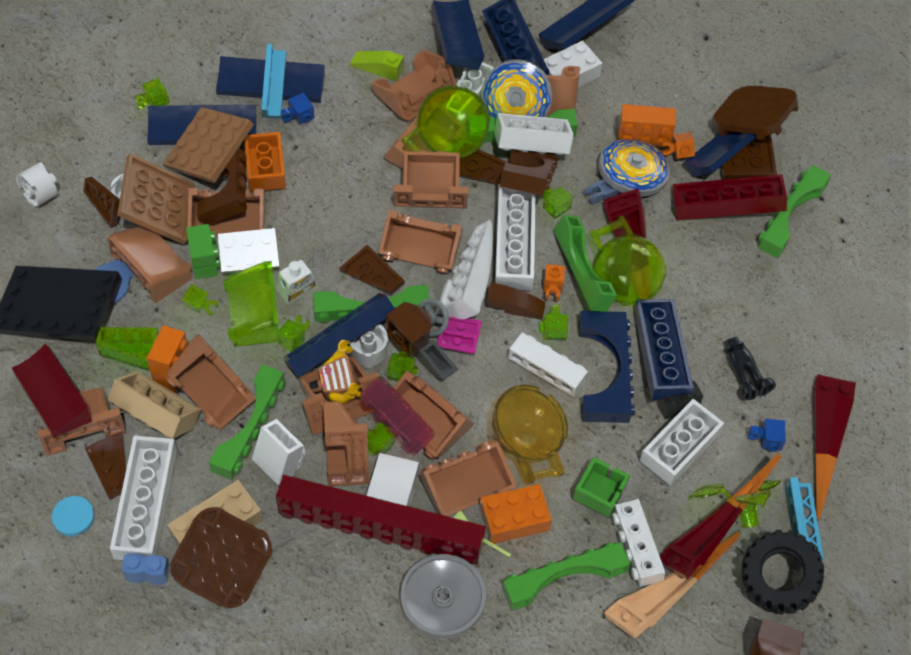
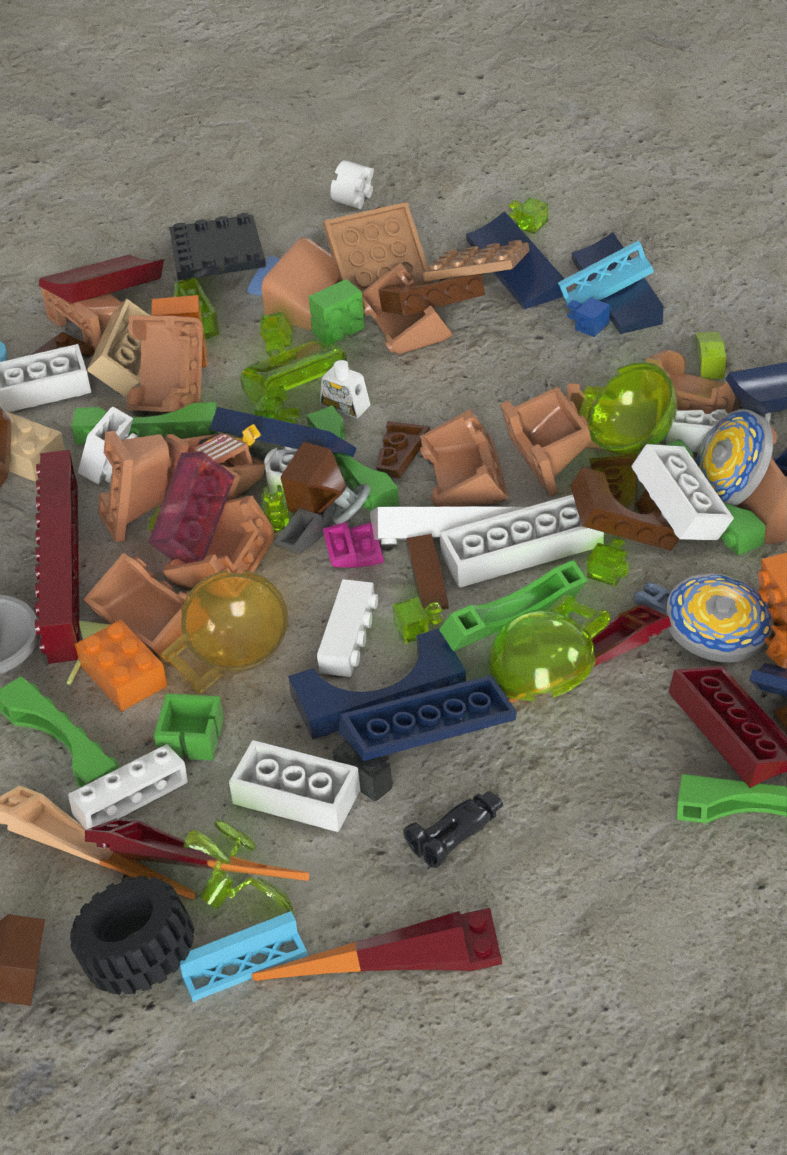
camera: 75 degrees right, 15 degrees down
white brick [218,228,279,274] -> none
orange brick [244,132,286,192] -> none
white brick [366,453,419,507] -> none
orange brick [543,264,565,301] -> none
blue brick [748,419,786,452] -> none

